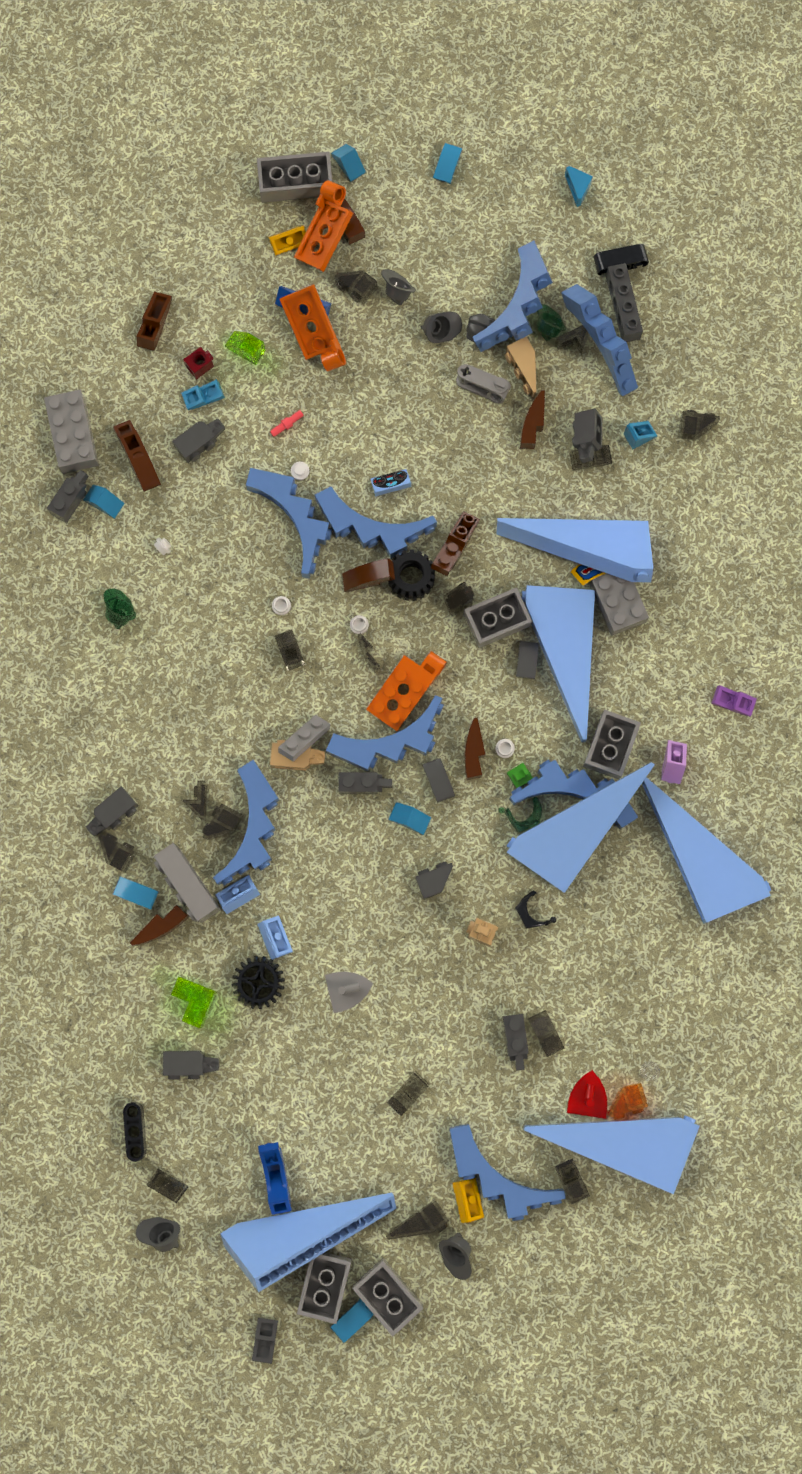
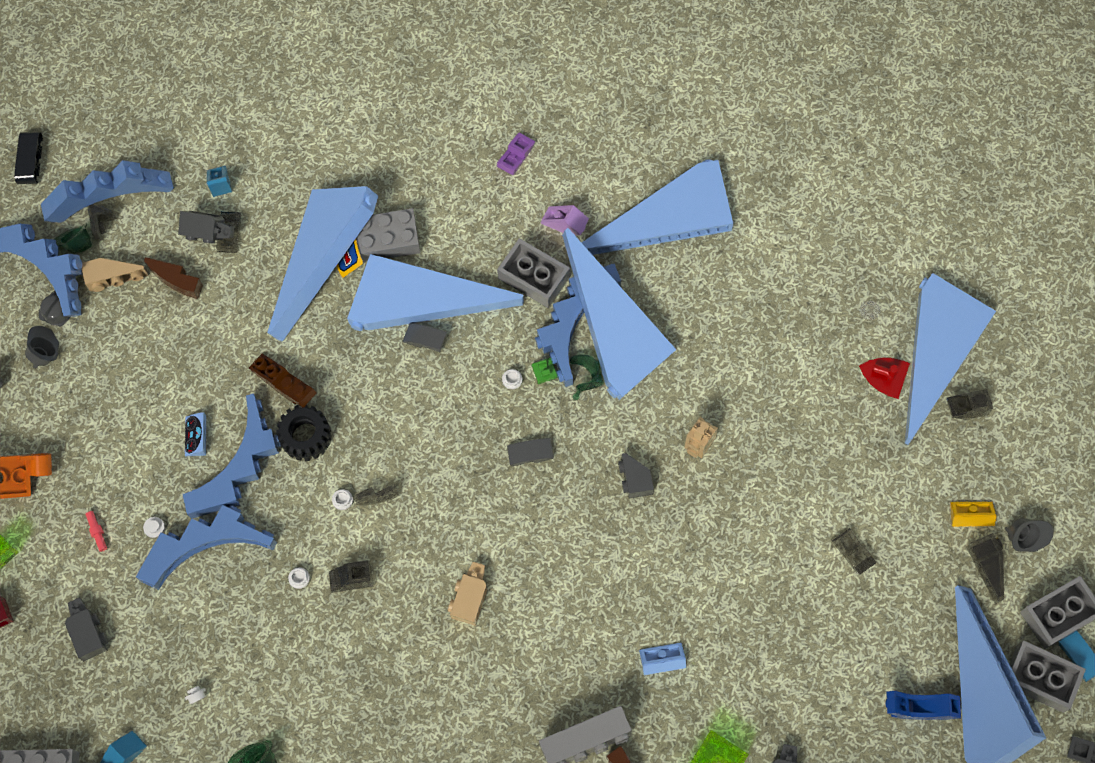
camera: 75 degrees left, 10 degrees down
reddish brown slope [113,420,161,492] -> none
dark azure slope [181,379,225,410] -> none
clear smoke slope [182,780,207,821] -> none
clear smoke slope [202,803,243,841] -> none
medium blue arch [213,760,279,886] -> none
light blue slope [215,875,260,914] -> none
black gear [232,956,285,1009] -> none
light grey plate [278,715,330,761] -> none
light grey shield [325,972,373,1013] -> none
medium blue arch [326,695,444,772] -> none
dark grey hinge [338,772,392,794] -> none
reddish brown slope [342,558,395,592] -> none
orange hinge [366,651,447,732] -> none
dark azure slope [388,802,431,835] -> none
clear smoke slope [443,582,475,616] -> none
medium blue arch [449,1124,566,1221] -> none
light grey piece [456,364,511,404] -> none
light grey brick [464,587,532,648] -> none
reddish brown slope [464,718,486,780] -> none
dark grey hinge [502,1014,529,1071] -> none
black helmet [515,890,557,929] -> none
clear smoke slope [528,1010,564,1057] -> none
dark grey brick [606,263,643,342] -> none
clear orange slope [607,1082,648,1120] -> none
clear smoke slope [677,410,720,441] -> none

